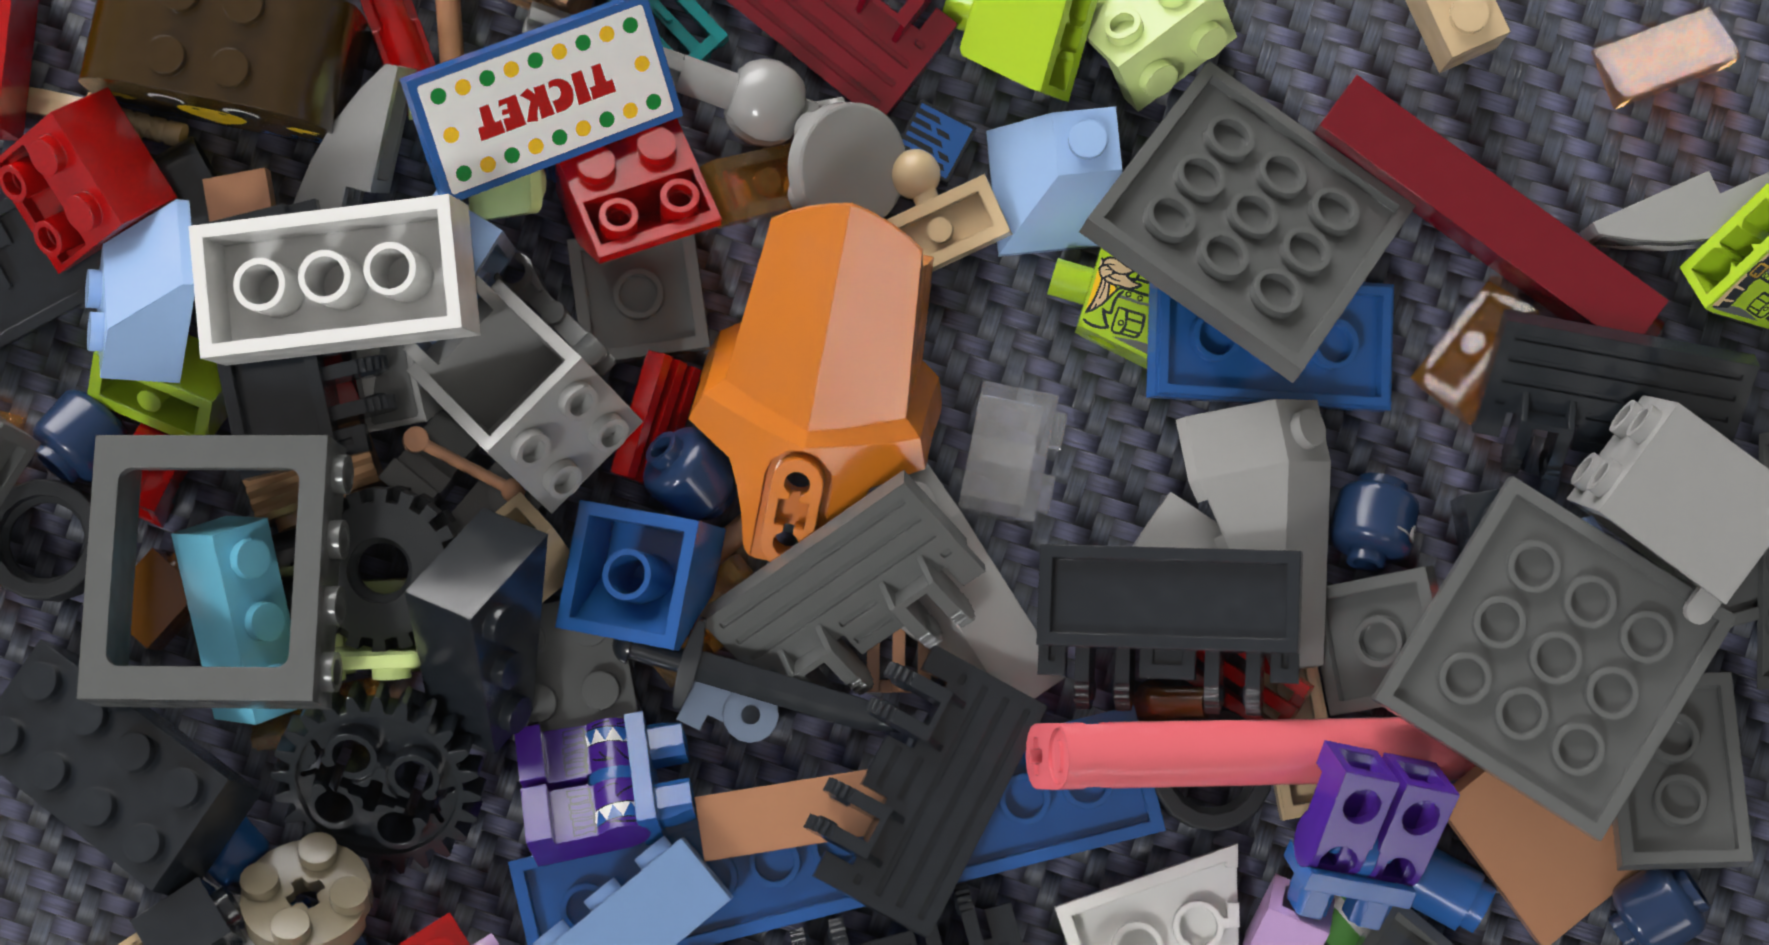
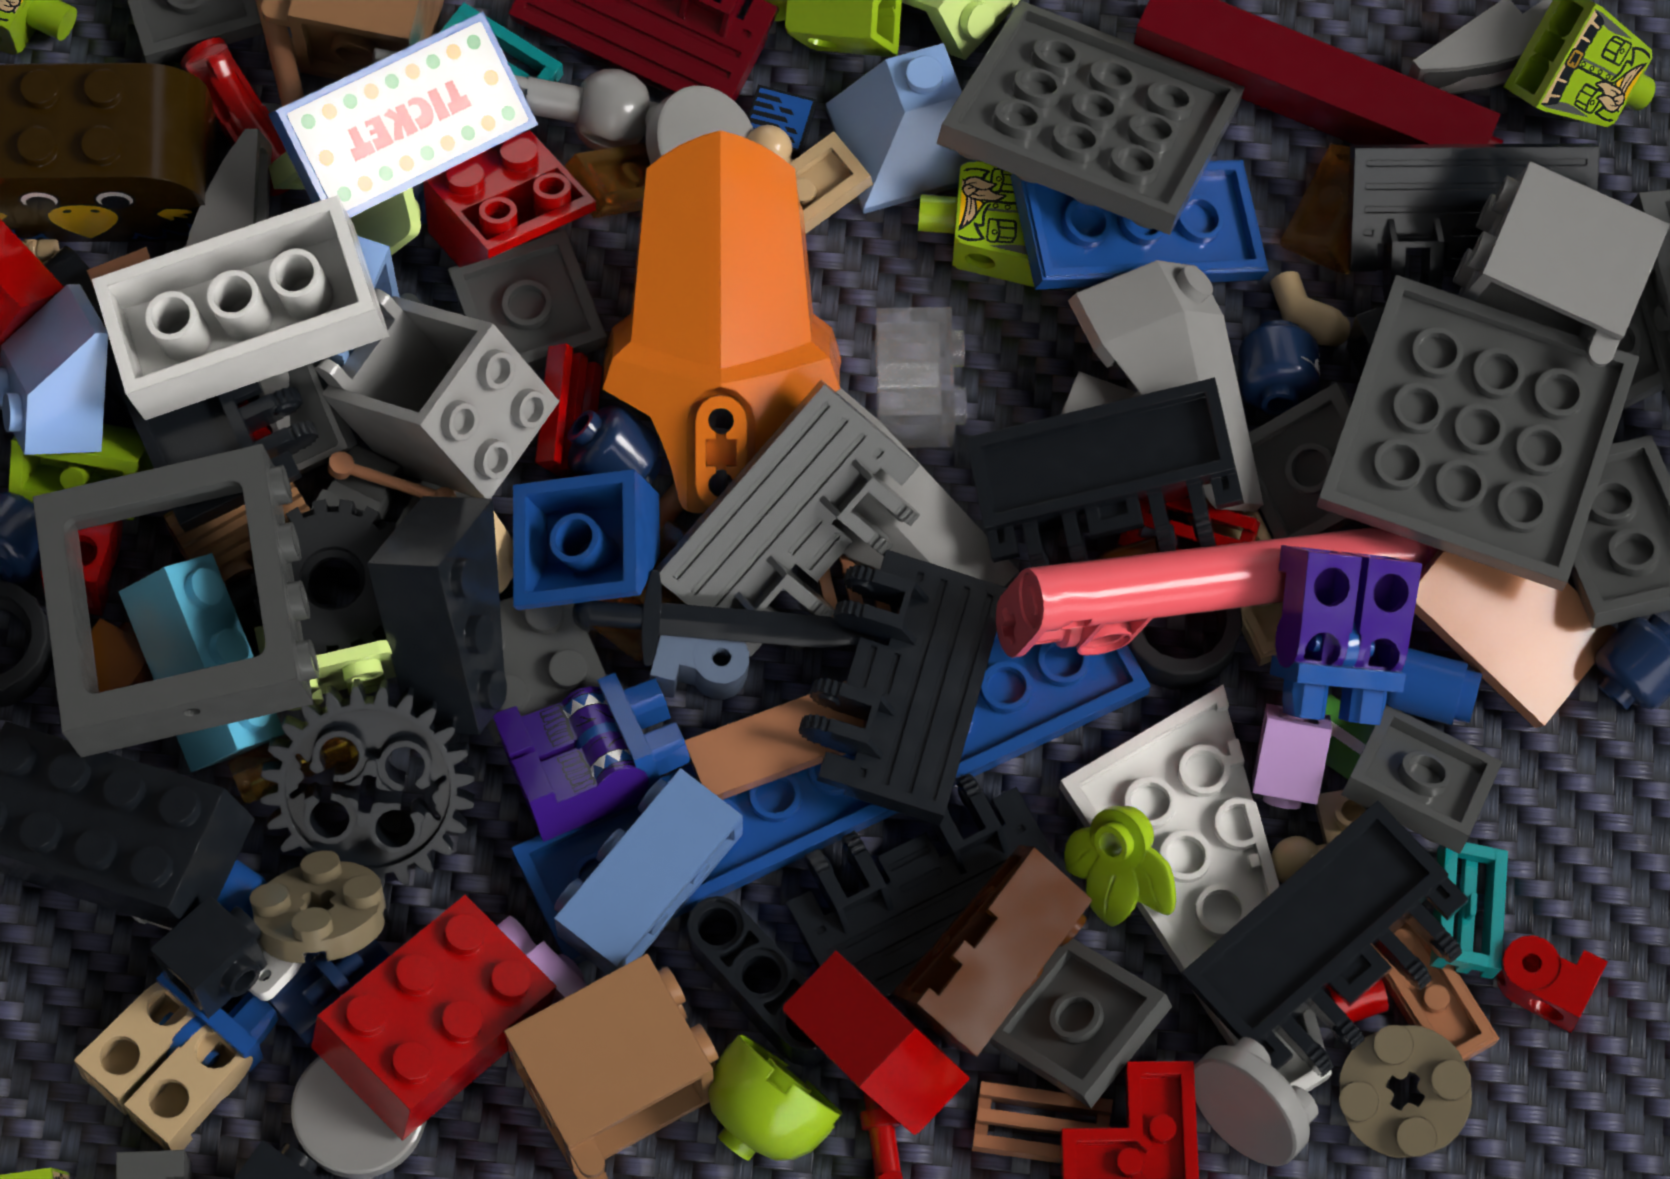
camera: 15 degrees left, 15 degrees down
none -> tan arm [1270,271,1351,347]

